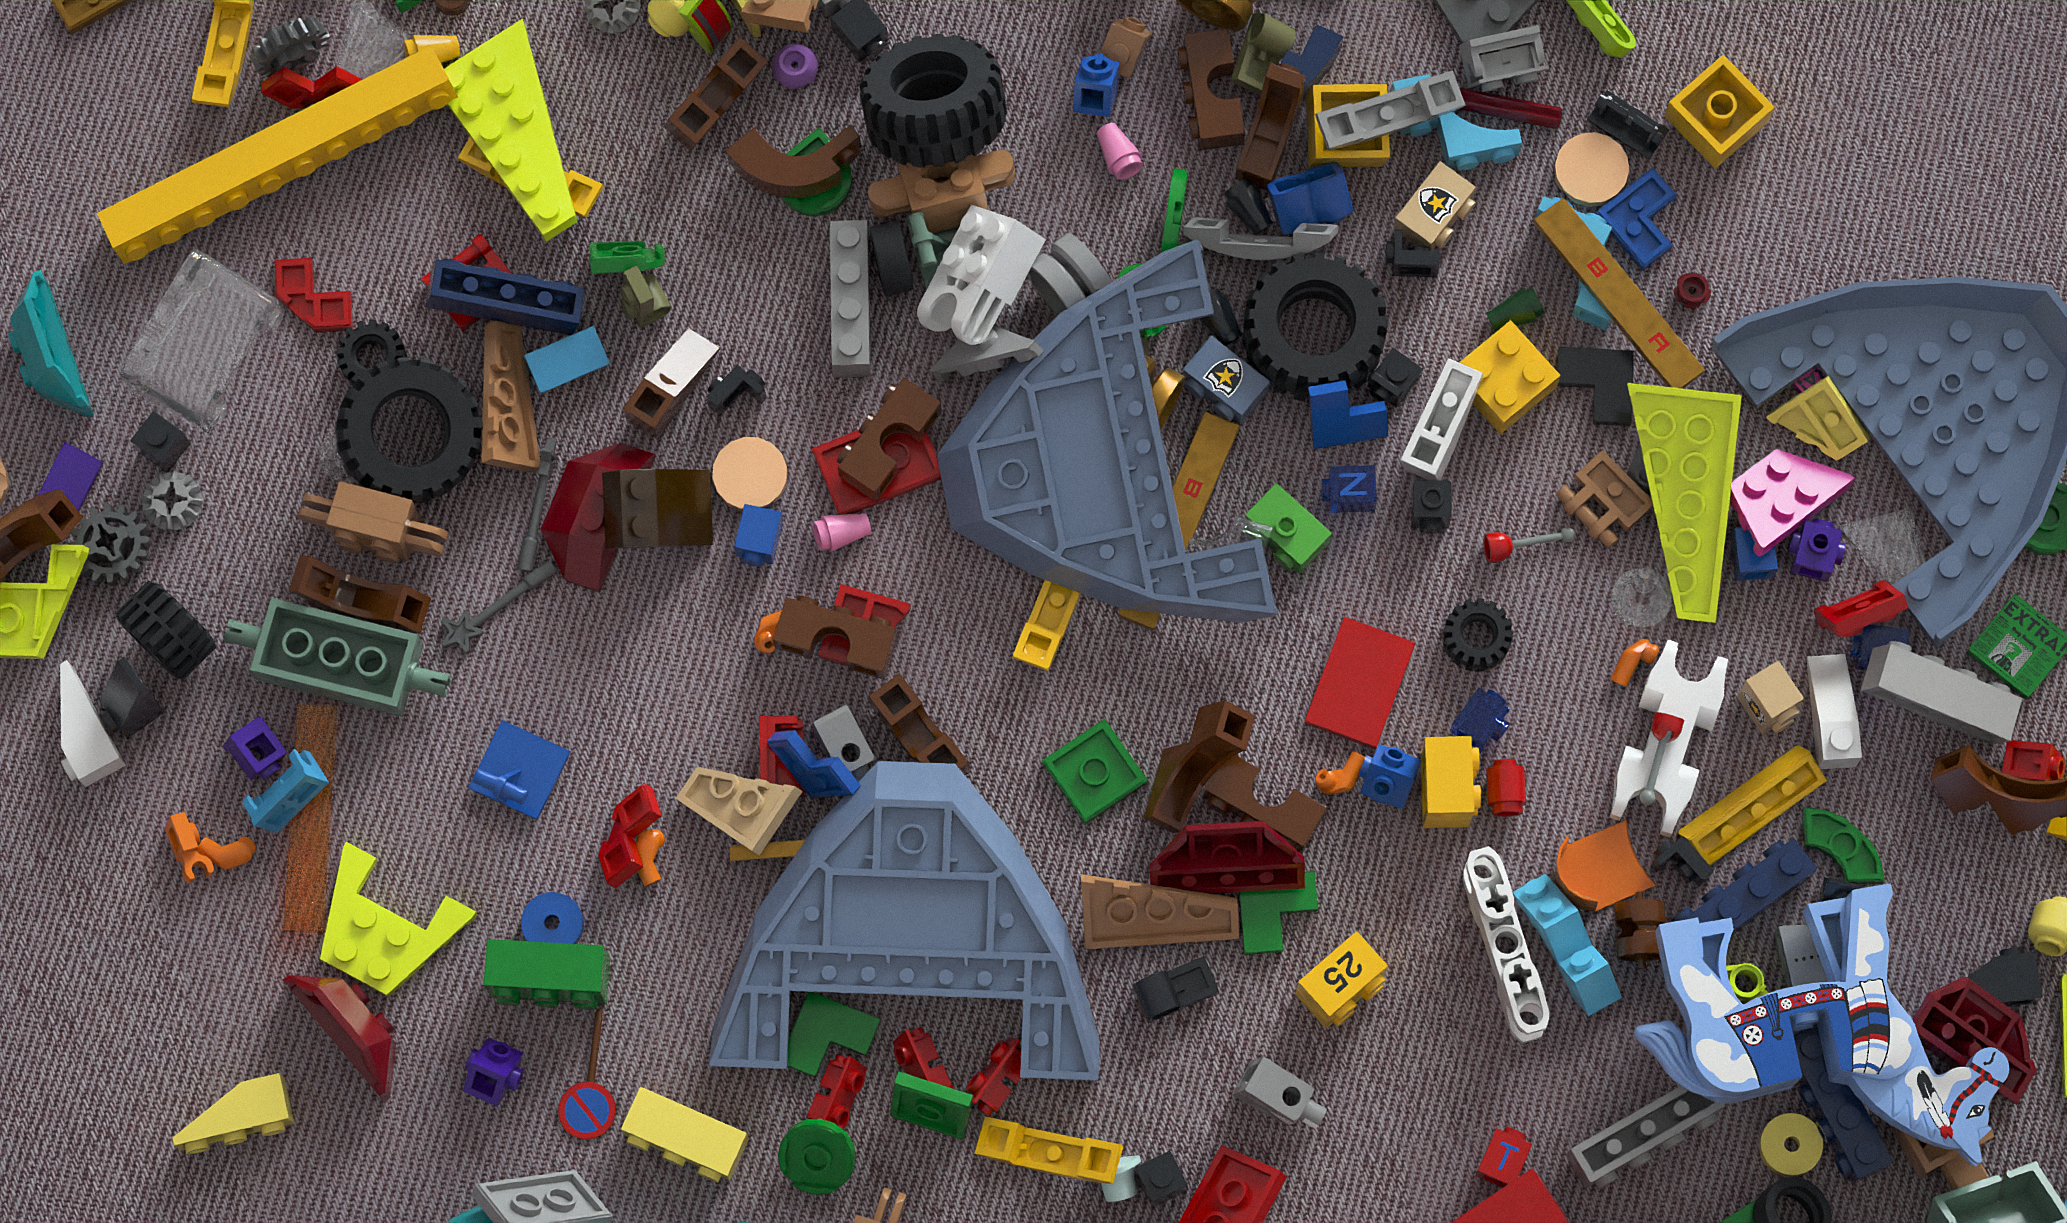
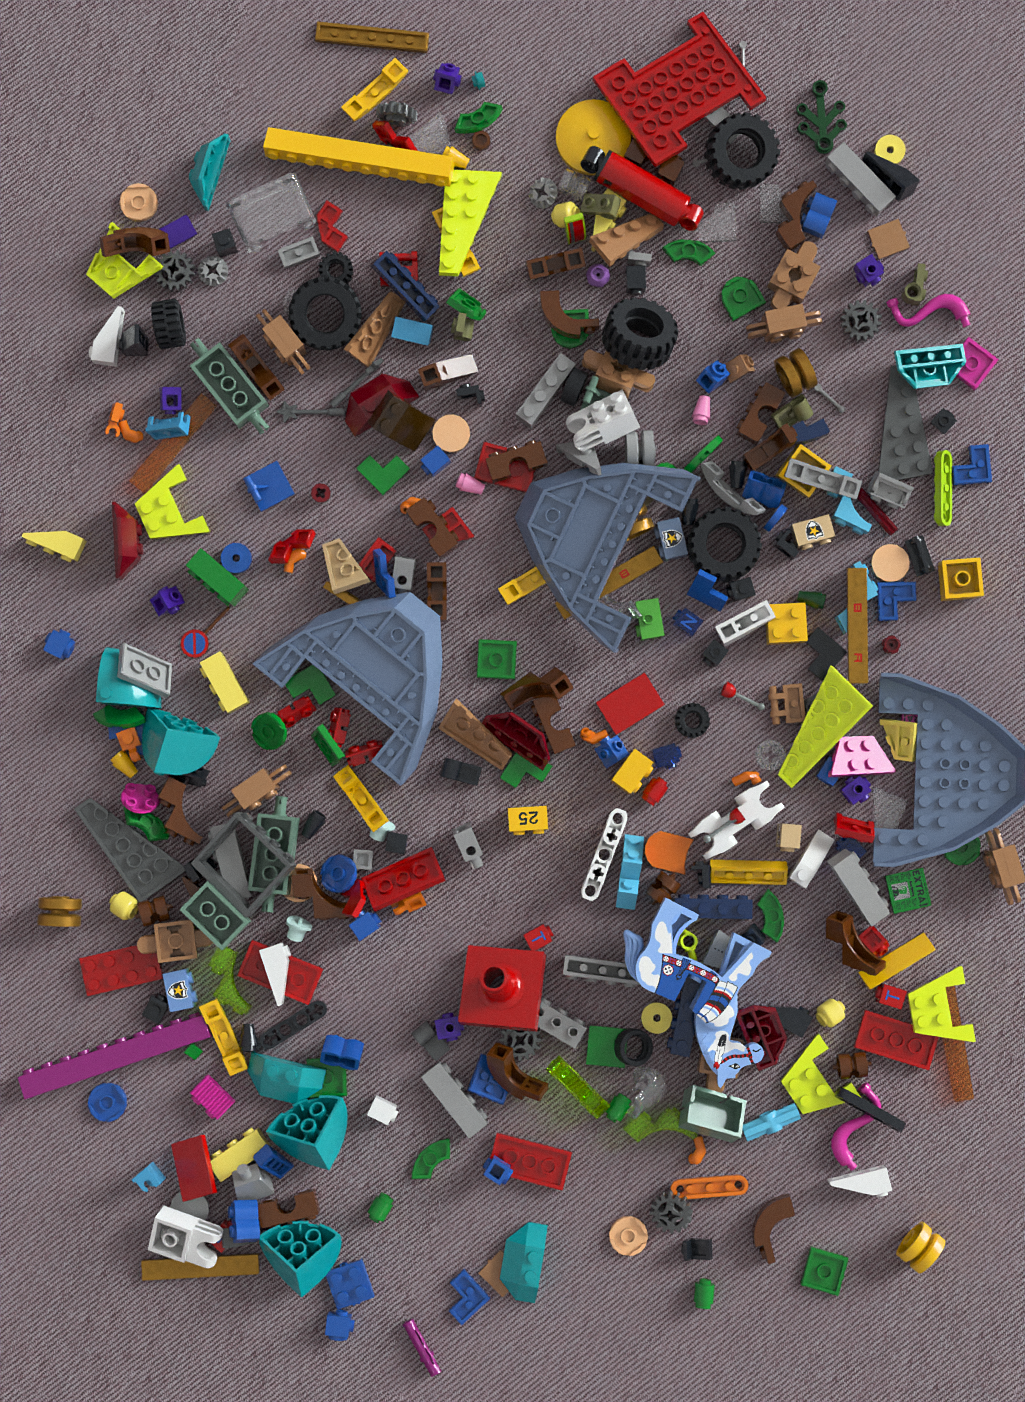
camera: 35 degrees right, 10 degrees up
none -> light grey plate [278,236,320,269]
none -> dark red bush [311,483,331,503]
none -> green tile [356,455,410,496]
none -> blue piece [763,504,788,532]

